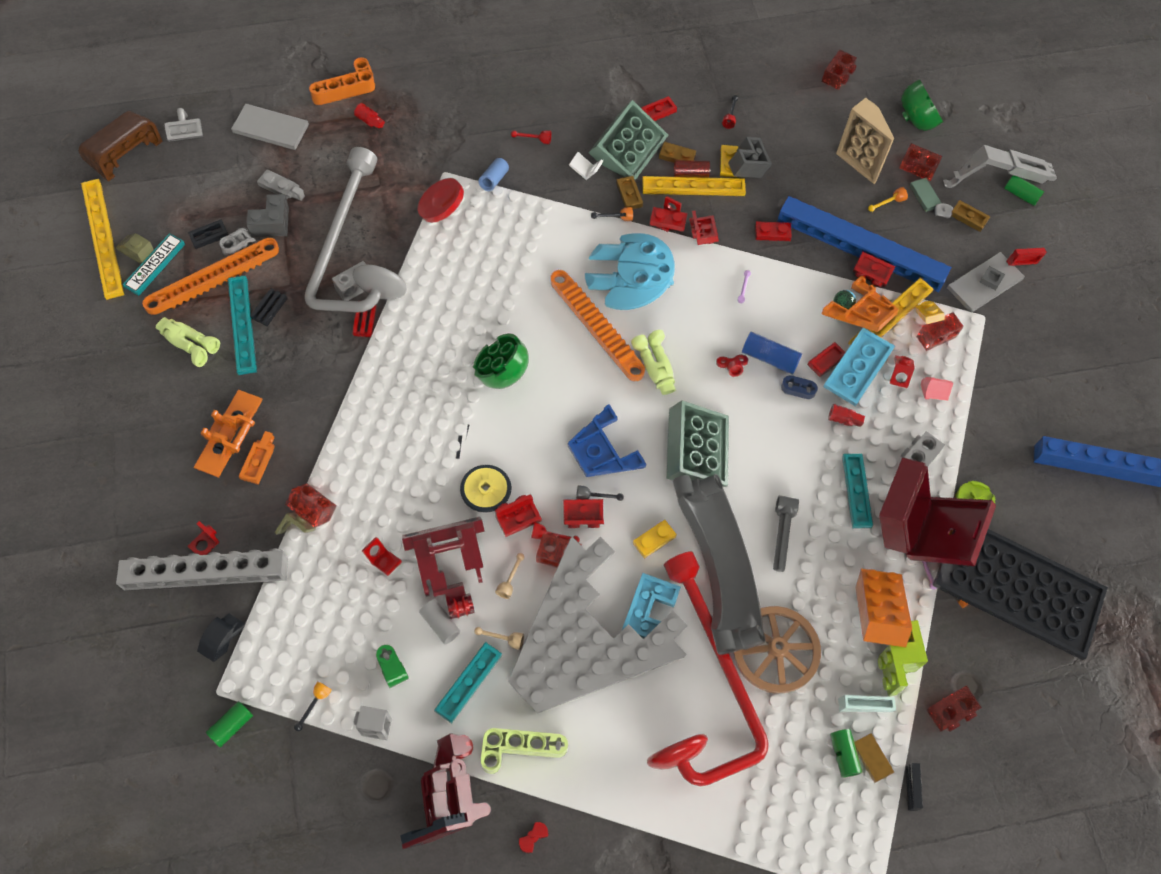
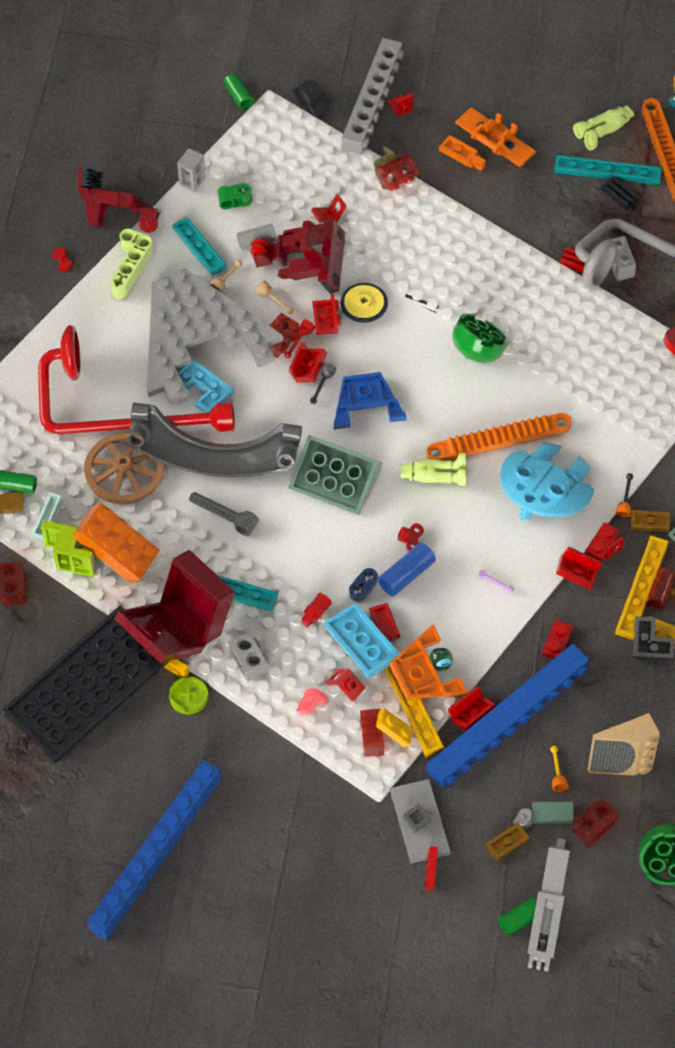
camera: 115 degrees right, 5 degrees down
hinge [294,681,332,731] -> none
yellow plate [633,519,677,559] -> none

